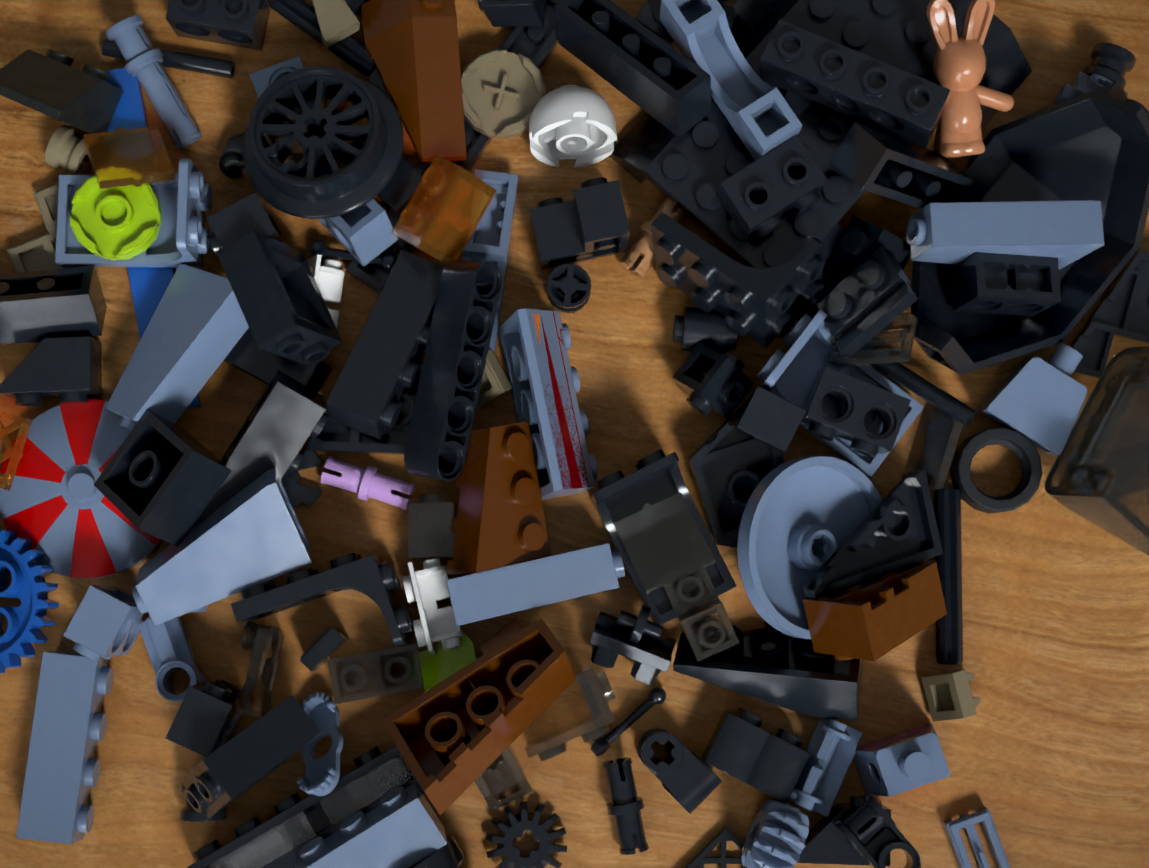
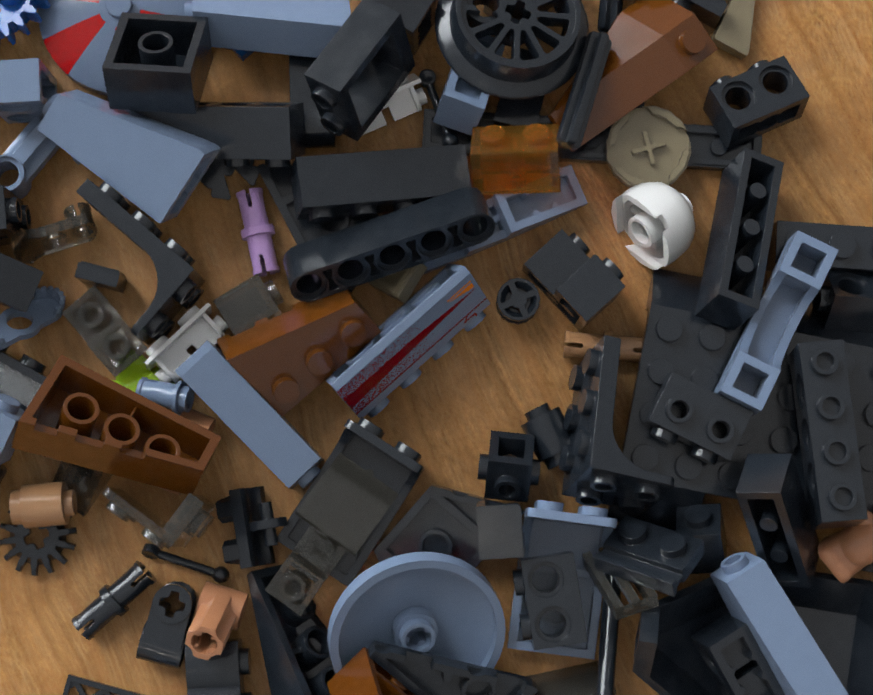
camera: 65 degrees right, 0 degrees up
none -> medium nougat brick [9,481,77,529]
none -> sand blue pin [136,377,195,415]
none -> nougat piece [184,581,249,661]
none -> black axle [556,31,612,150]

